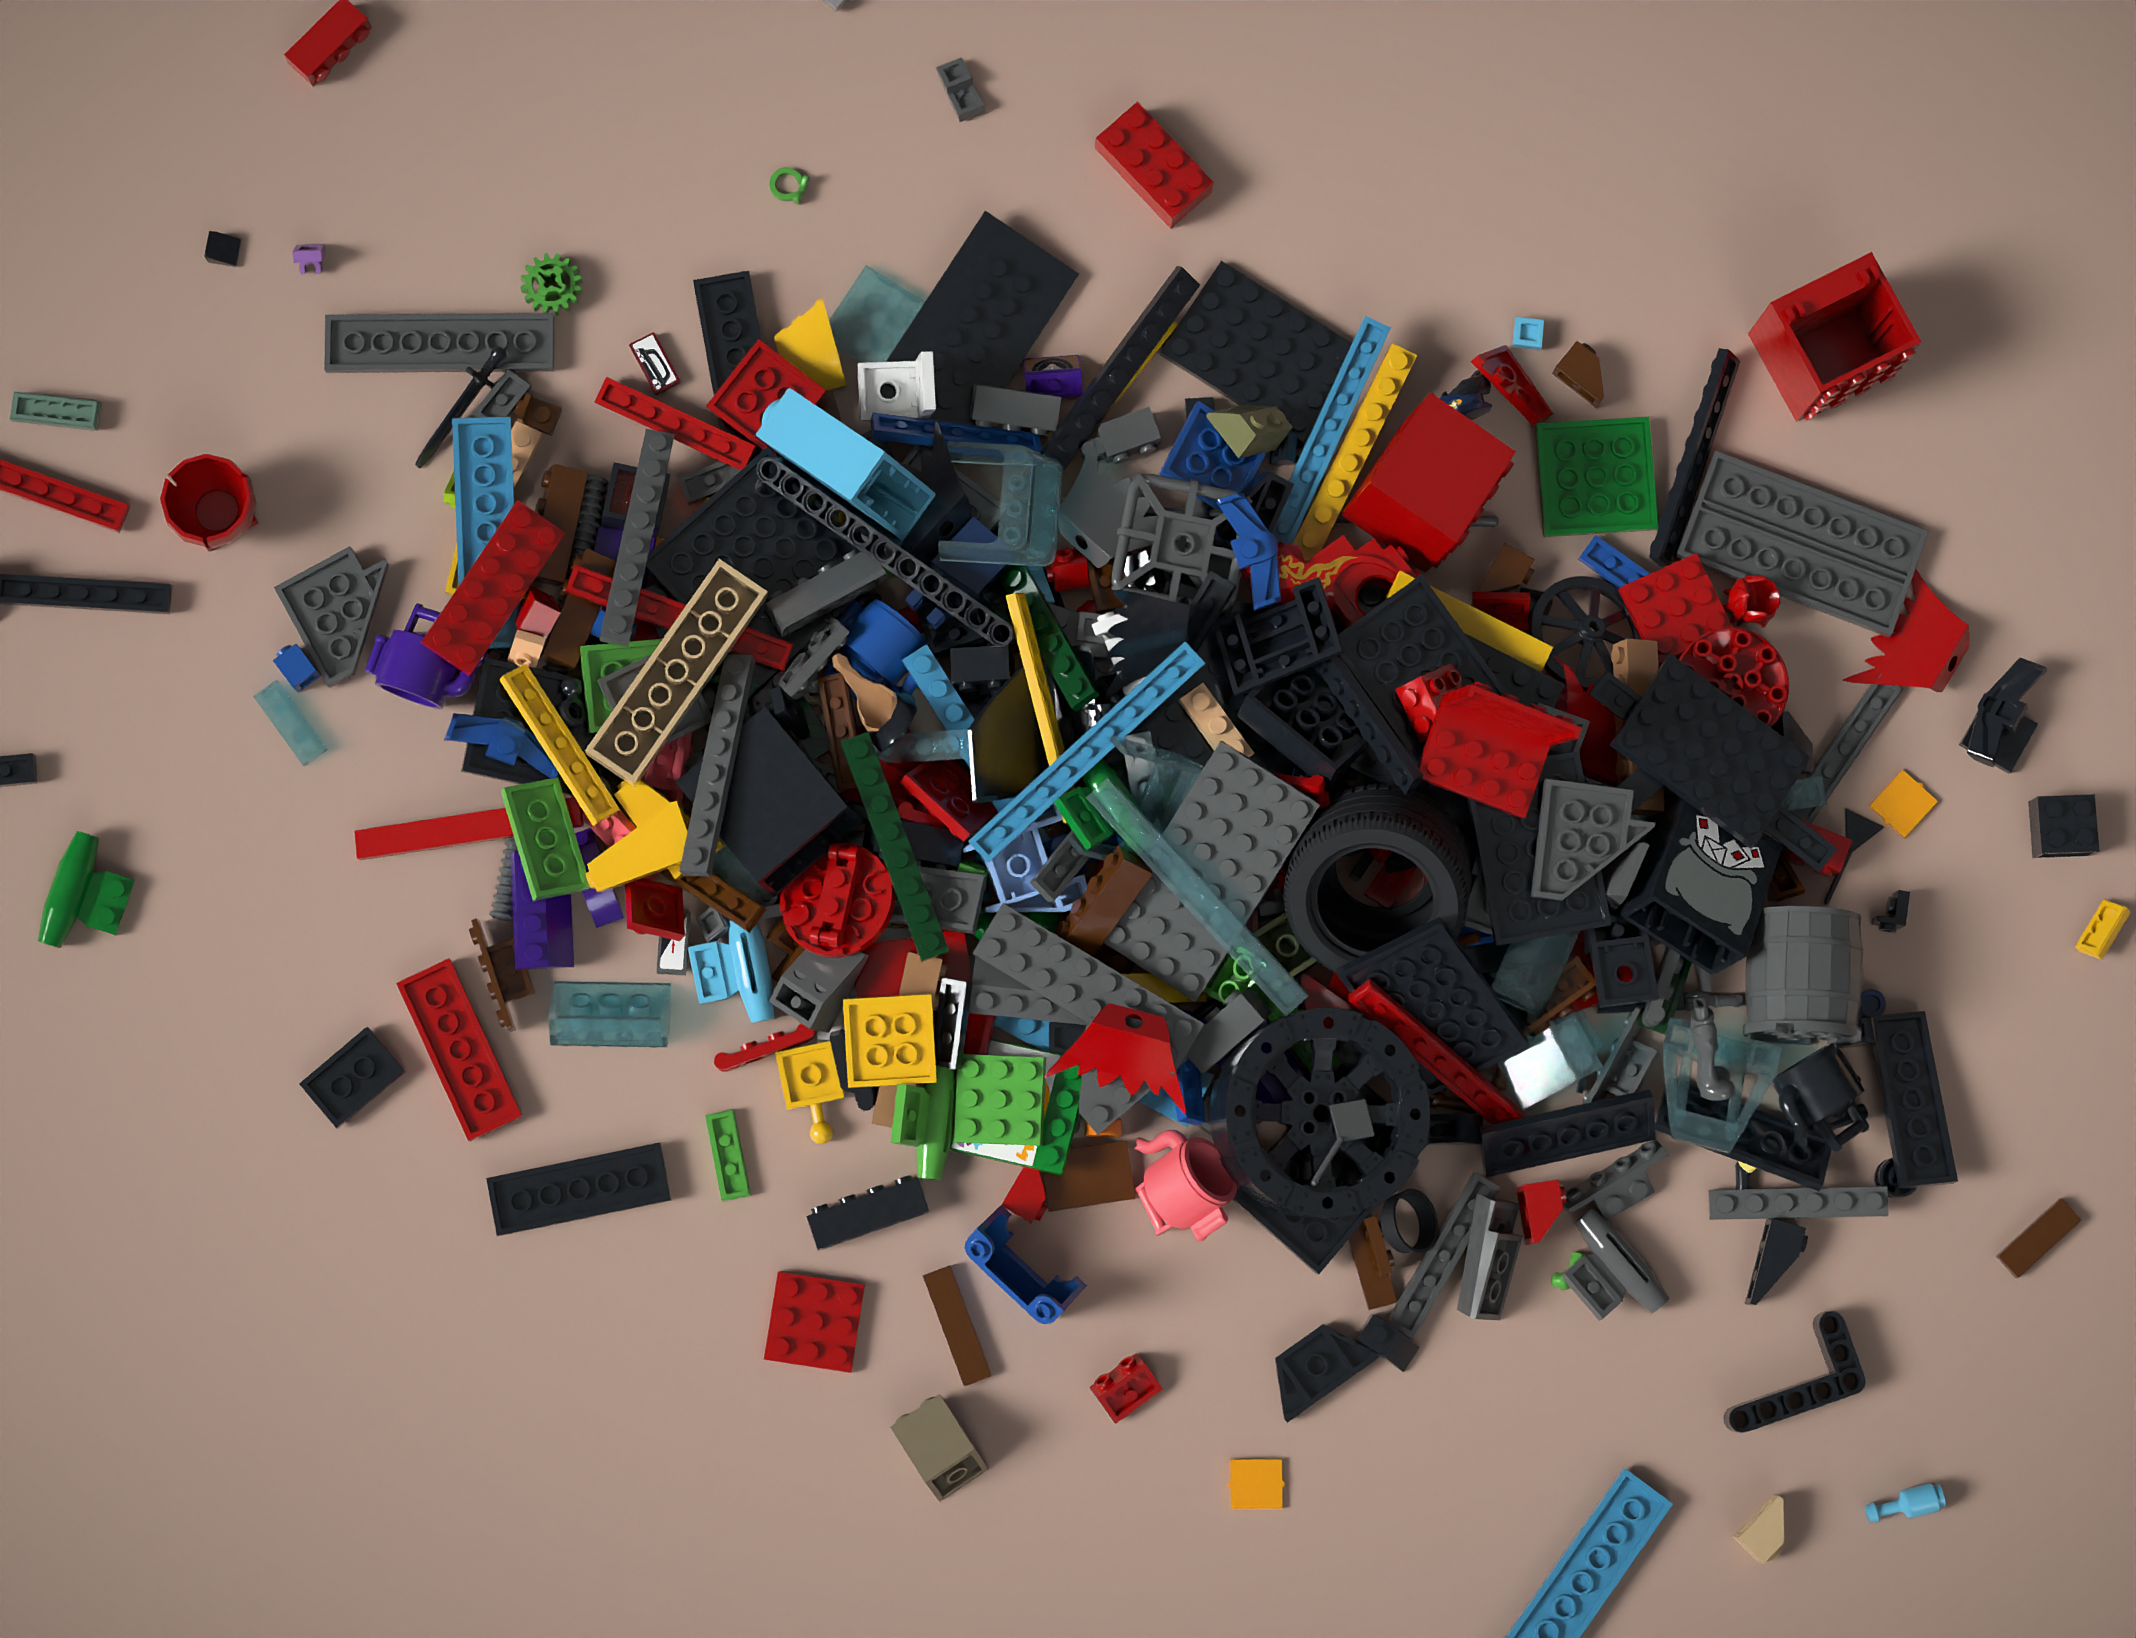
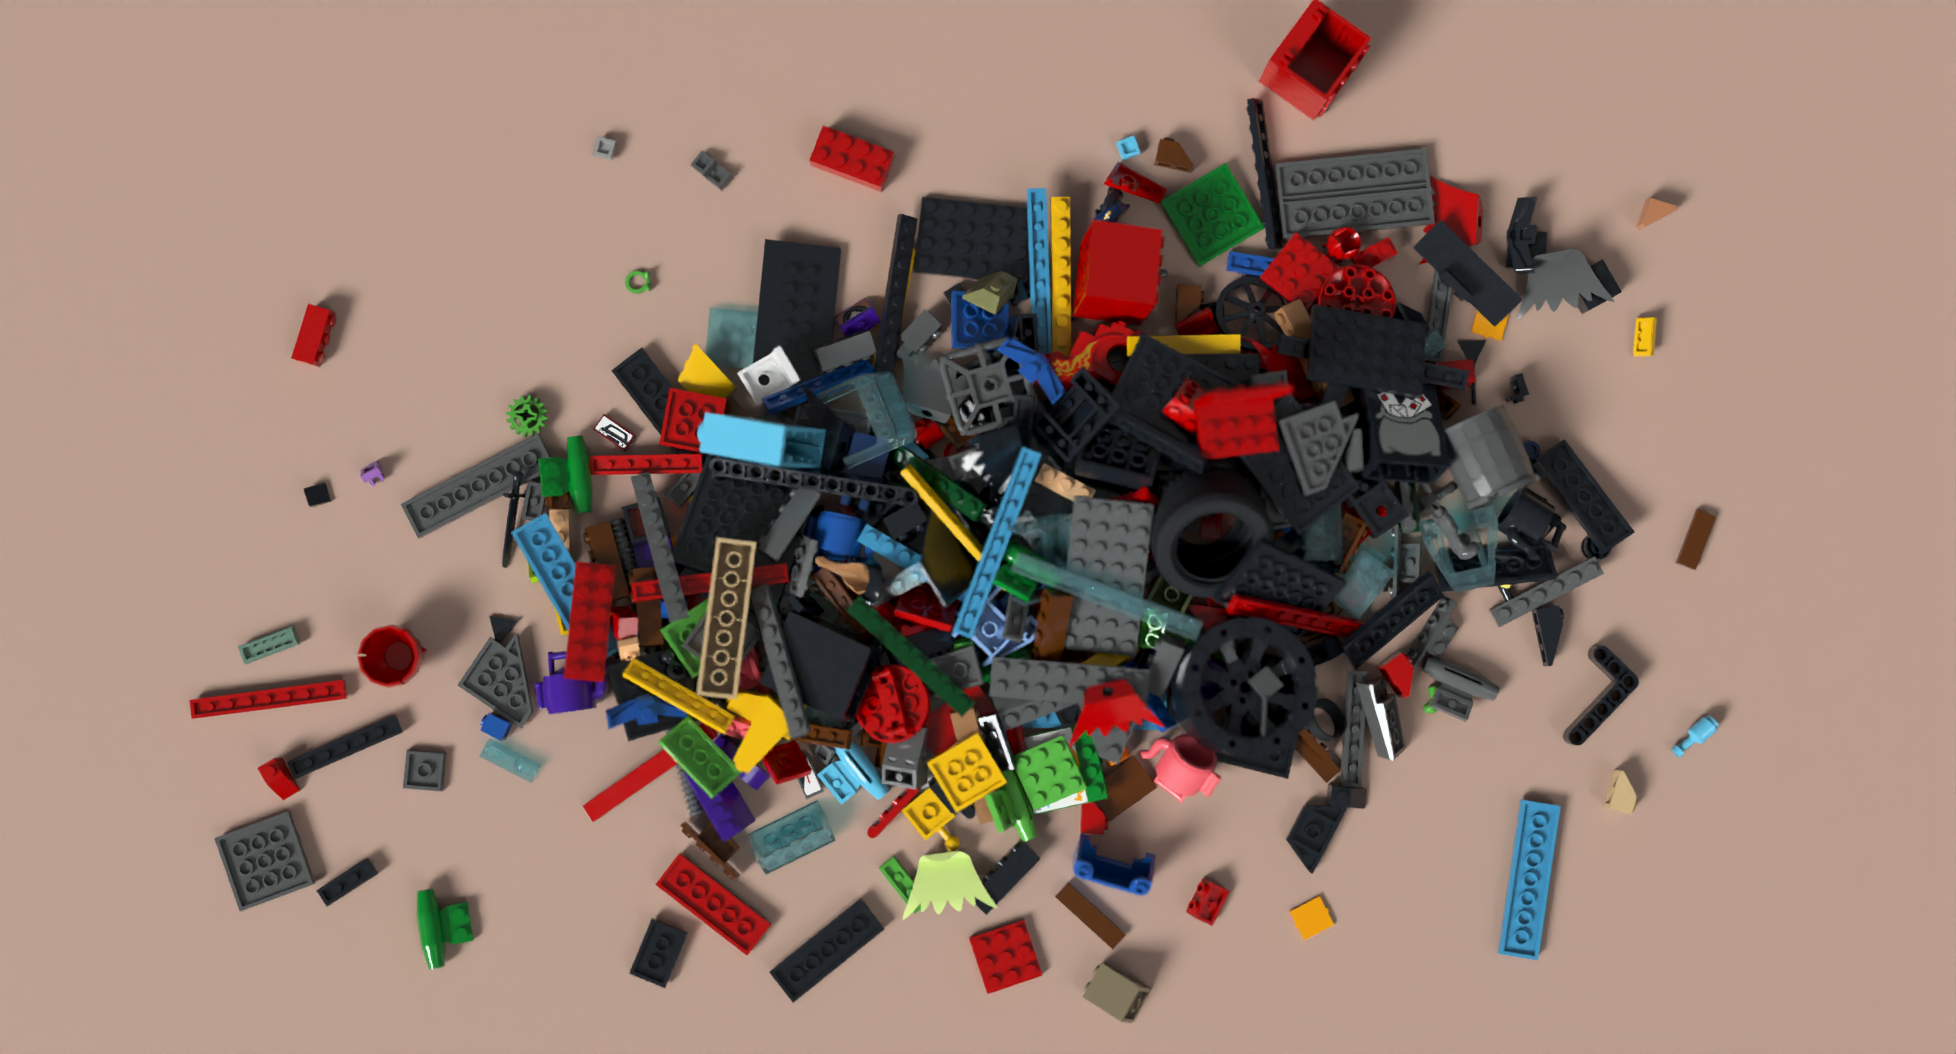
camera: 20 degrees left, 5 degrees up
none -> dark grey tile [403,749,447,791]
none -> black piece [489,615,517,643]
none -> green plate [538,436,592,514]
none -> yellowish green piece [902,851,997,920]
none -> red slope [1351,237,1398,268]
none -> black bracket [1413,220,1522,326]
none -> dark grey piece [1517,248,1614,320]

